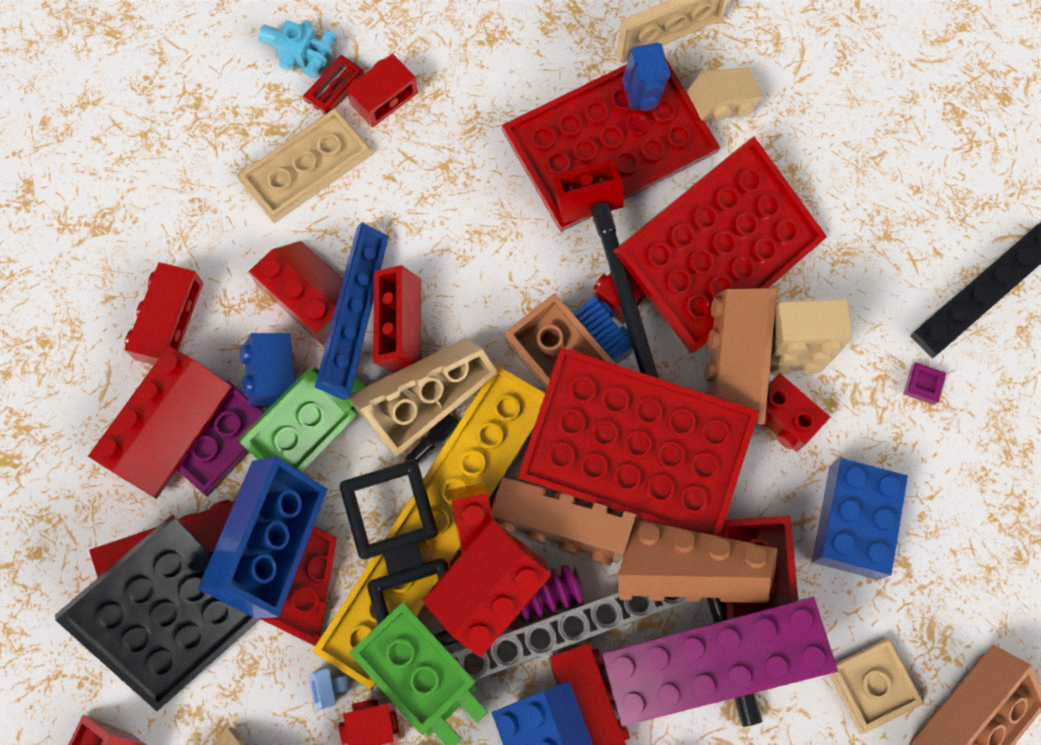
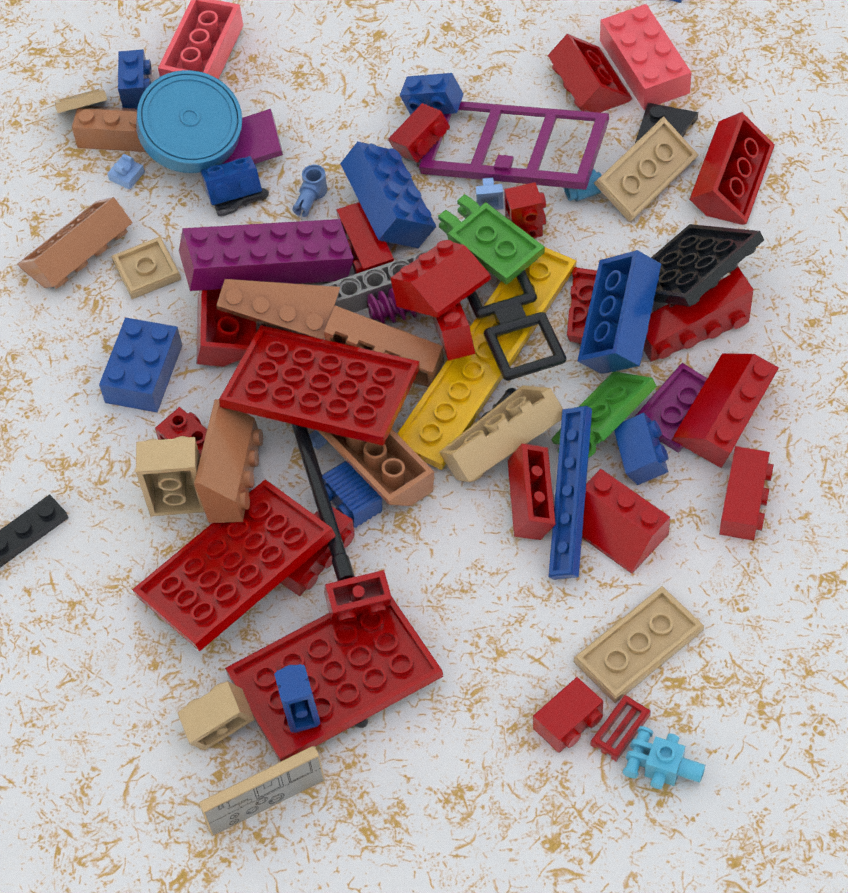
camera: 175 degrees left, 15 degrees down
light blue tile [309,668,350,711] -> none
magenta tile [903,362,946,405] -> none

